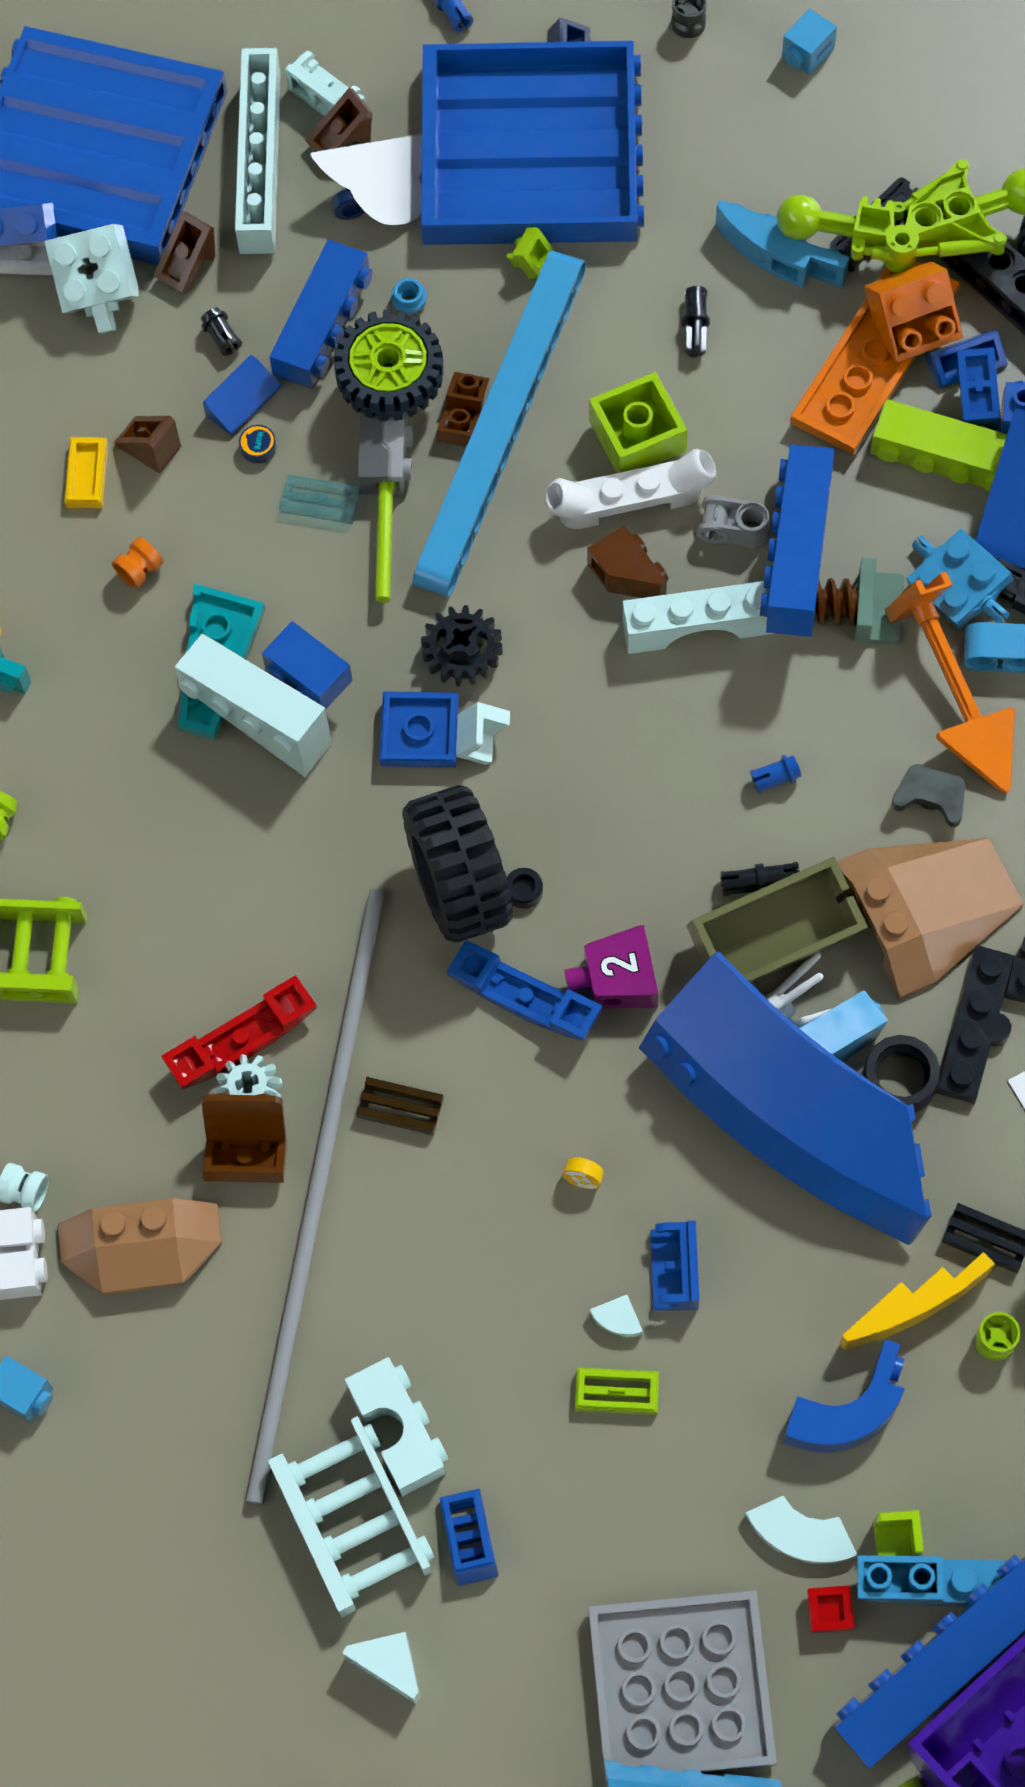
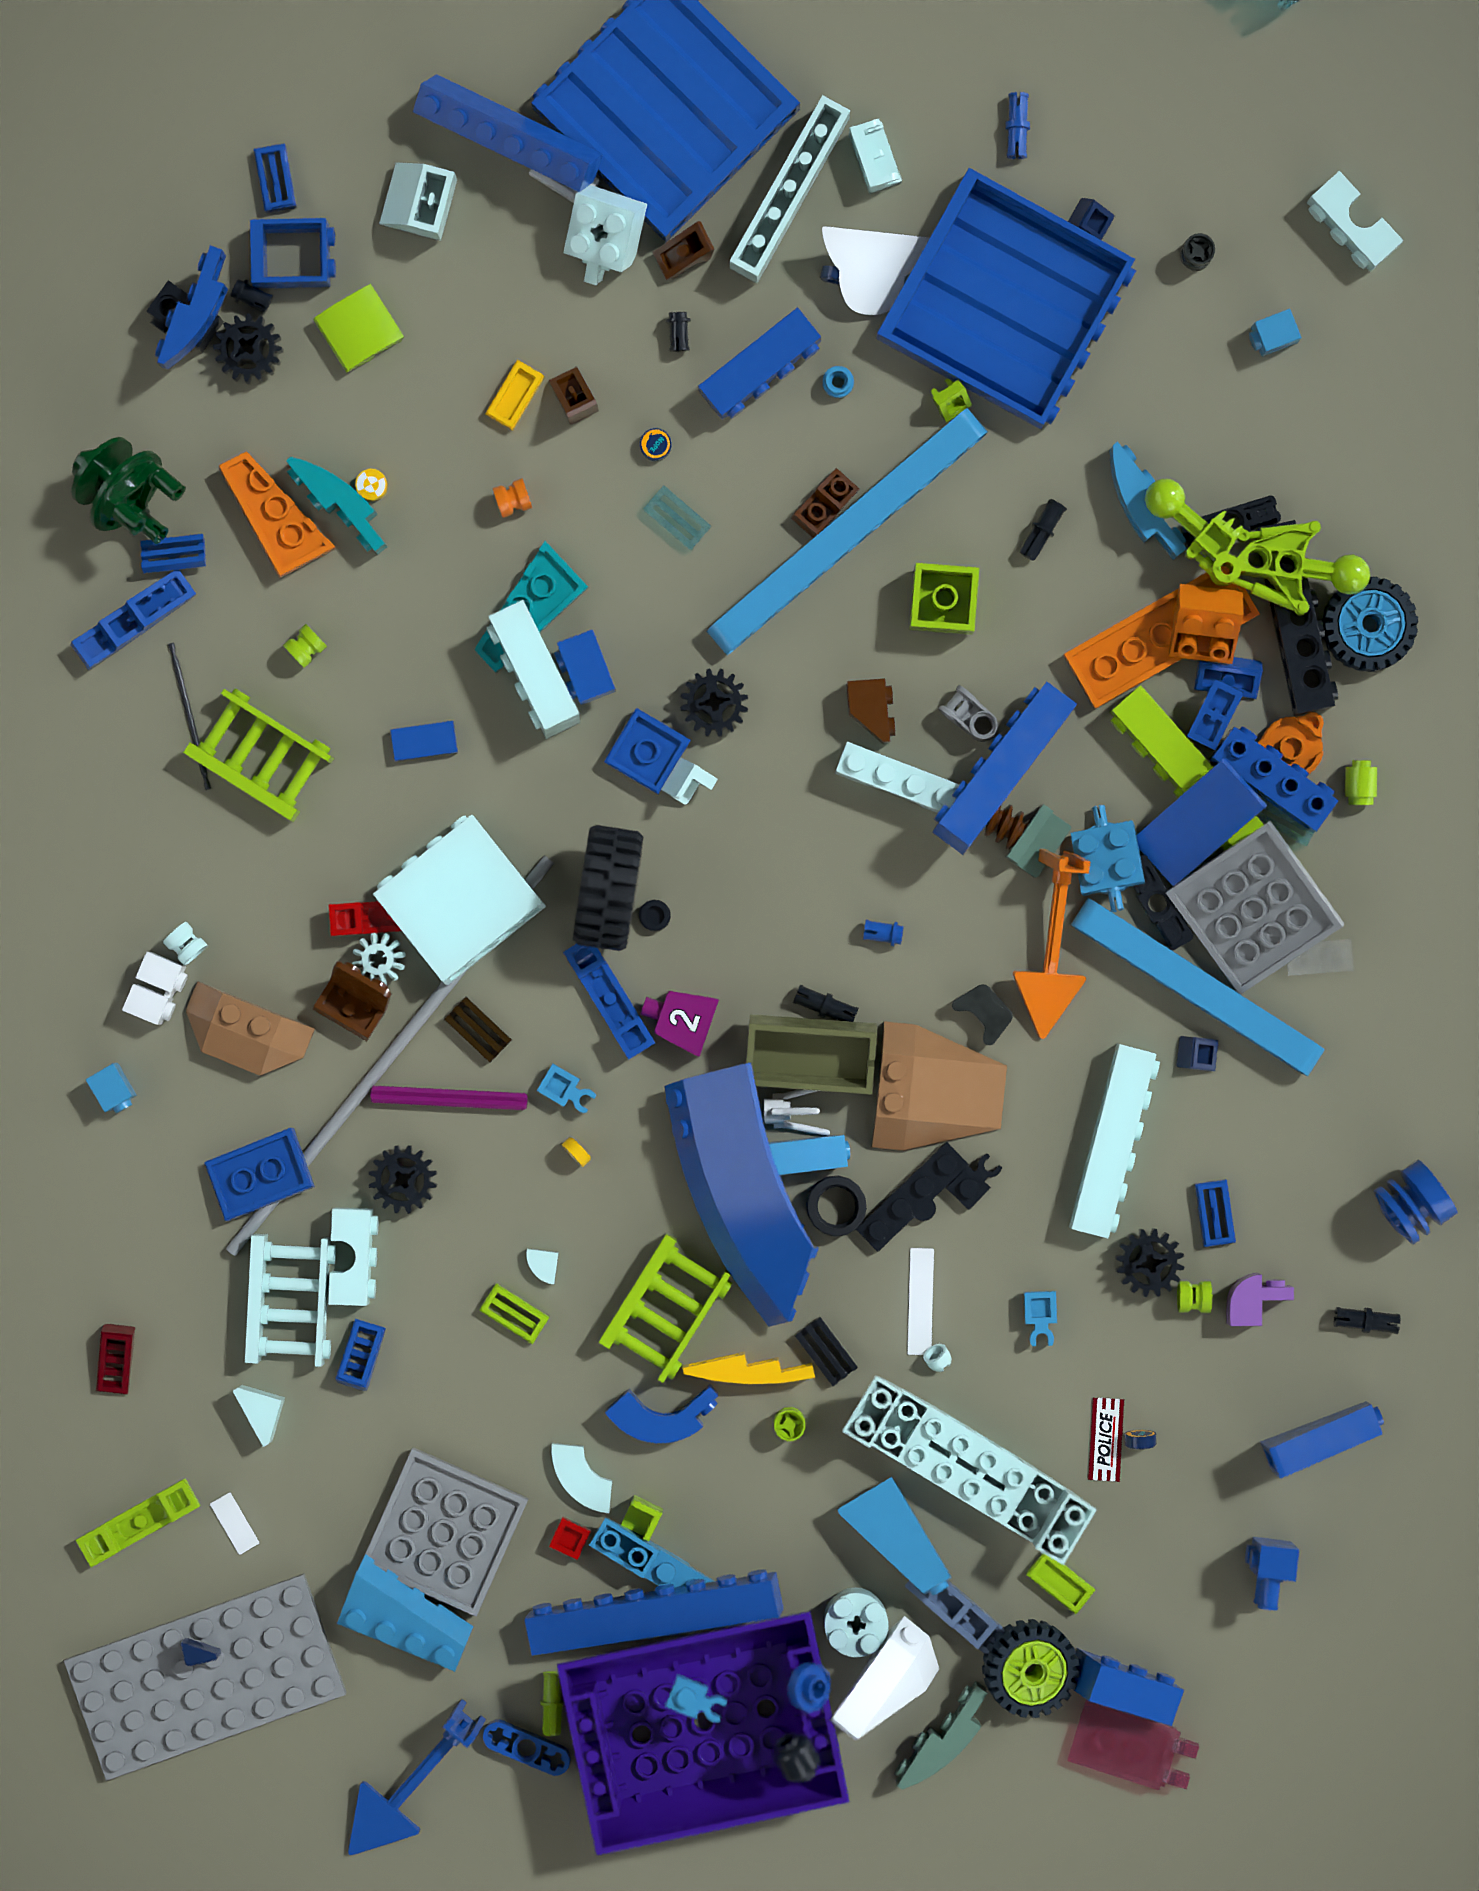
camera: 25 degrees right, 20 degrees up
blue slope [203,354,281,436] -> none
reddish brown slope [305,88,372,152] -> none
wheel [334,310,444,421] -> none
piece [358,363,413,603] -> none
white plate [545,448,716,529] -> none
blue hinge [650,1220,700,1311] -> none
none -> dark red slope [96,1324,135,1394]
none -> blue tile [204,1127,315,1222]
none -> black gear [369,1145,438,1214]
none -> magenta axle [370,1086,528,1110]
none -> light aqua panel [373,815,546,985]
none -> blue tile [390,721,458,761]
none -> dark azure plate [537,1064,597,1113]
none -> lime fence [598,1233,733,1383]

